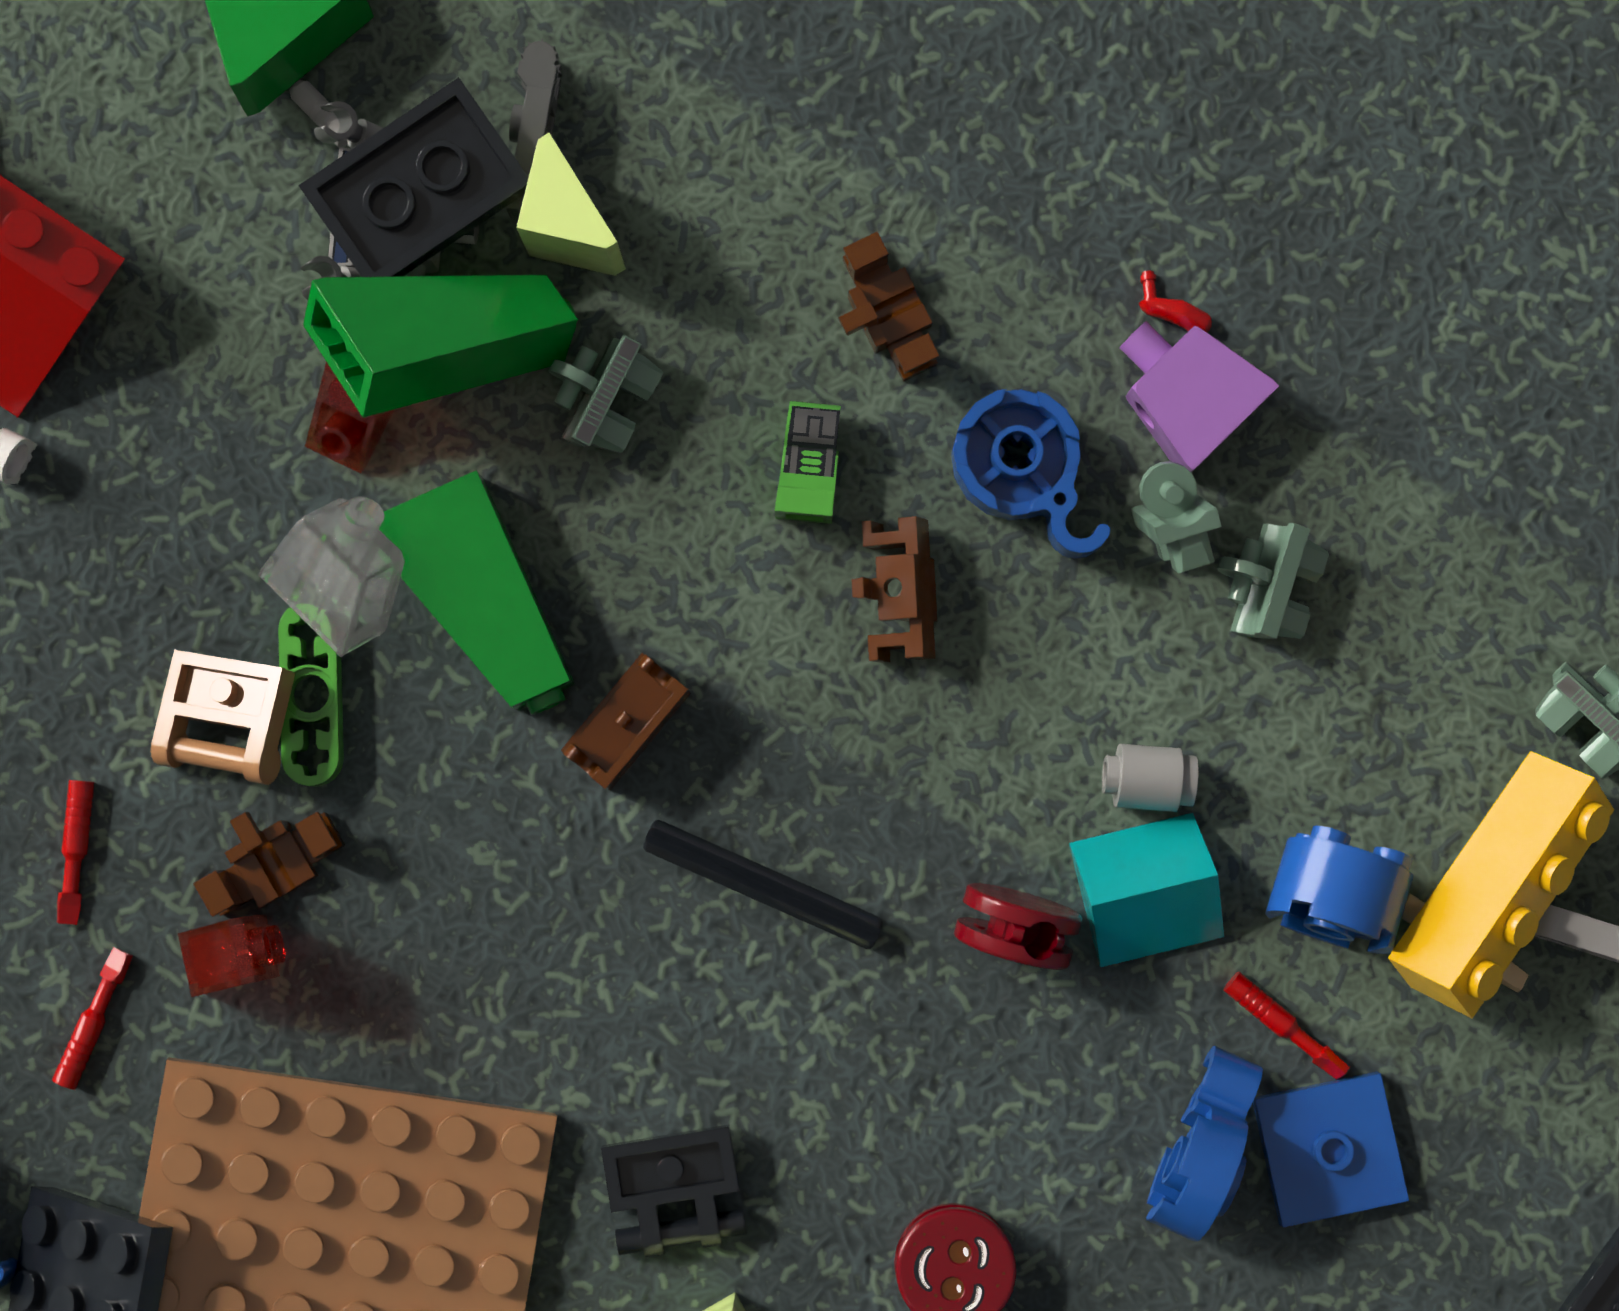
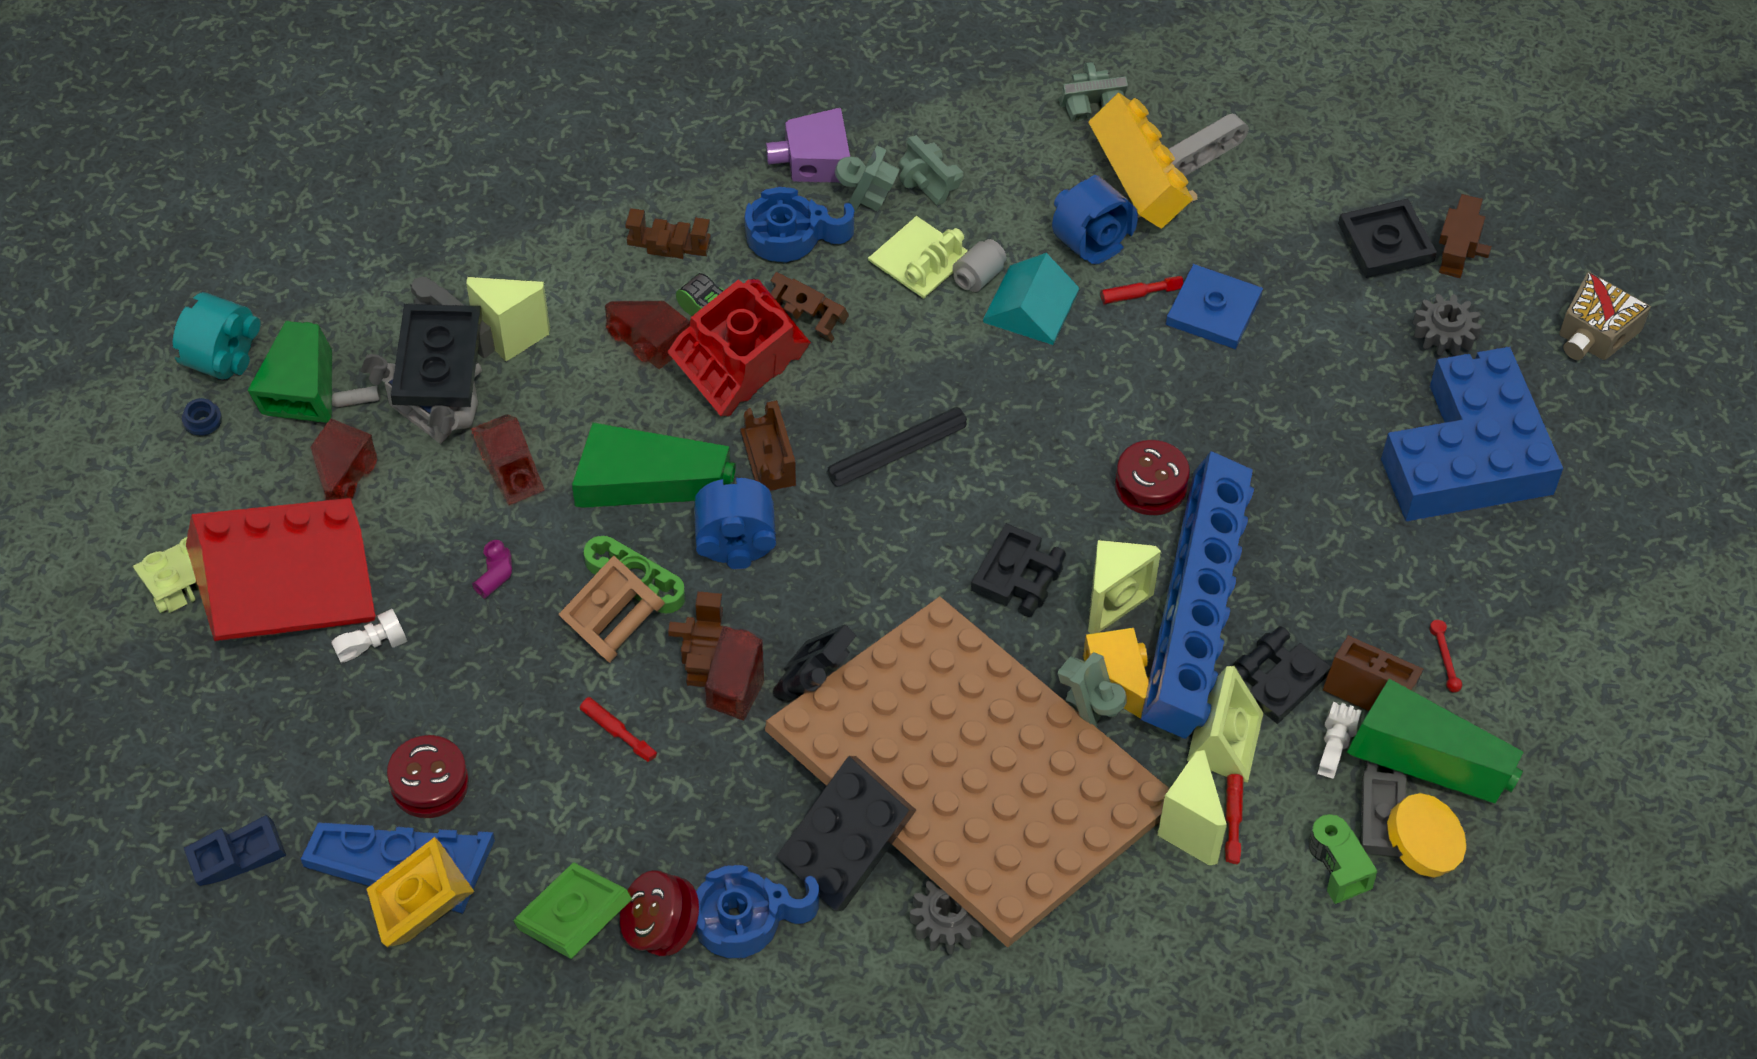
camera: 55 degrees left, 30 degrees down
red piece [52,947,133,1090] -> none
clear torso [258,497,405,657] -> none
green slope [303,275,578,418] -> none
sand green hips [549,335,663,453] -> none
dark red head [954,883,1082,970] -> none
red piece [1139,270,1213,333] -> none
blue piece [1146,1046,1263,1242] -> none
none -> clear red slope [310,419,377,500]
none -> magenta arm [472,540,512,599]
none -> clear red slope [605,301,690,369]
none -> red slope [668,279,811,416]
none -> blue brick [694,478,776,569]
none -> black plate [773,624,856,701]
none -> yellowish green hinge [868,216,968,298]

